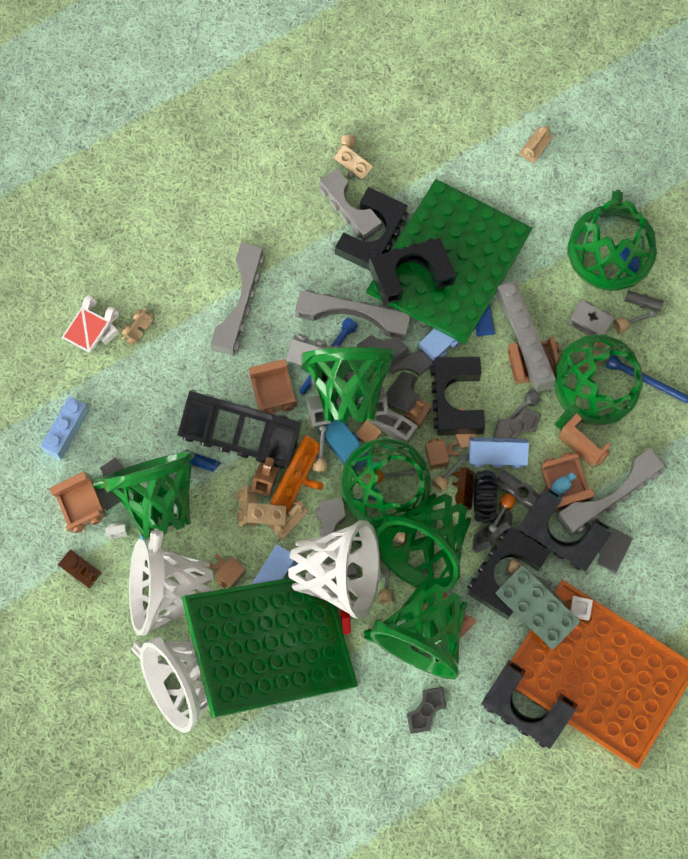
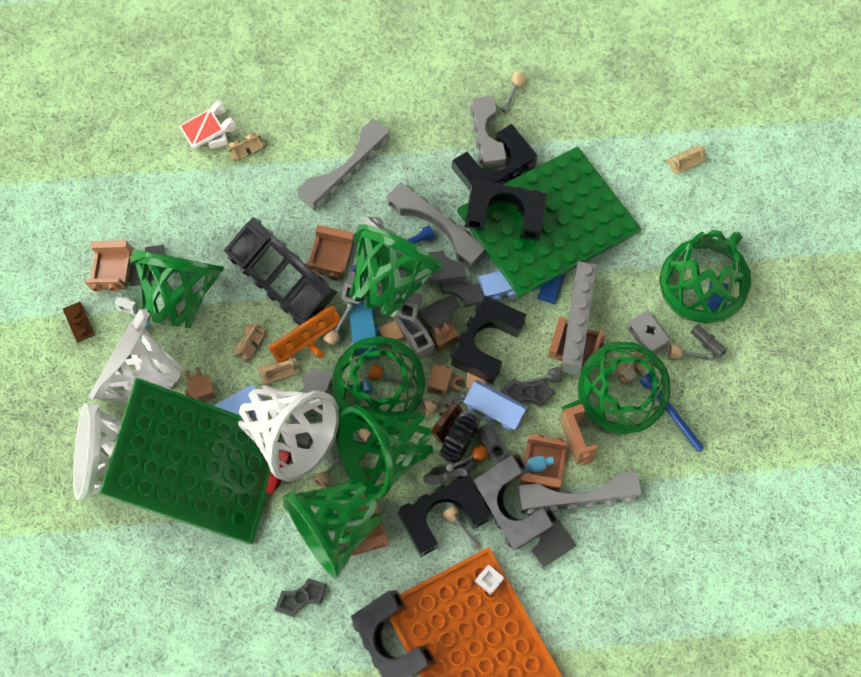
camera: 30 degrees right, 5 degrees down
light blue brick [41,397,89,460] -> none
blue tile [184,450,221,472] -> none
tan hinge [244,503,286,526] -> none
medium nougat brick [251,457,279,496] -> none
tan hinge [333,144,373,179] -> none
sand green bracket [496,566,580,649] -> none

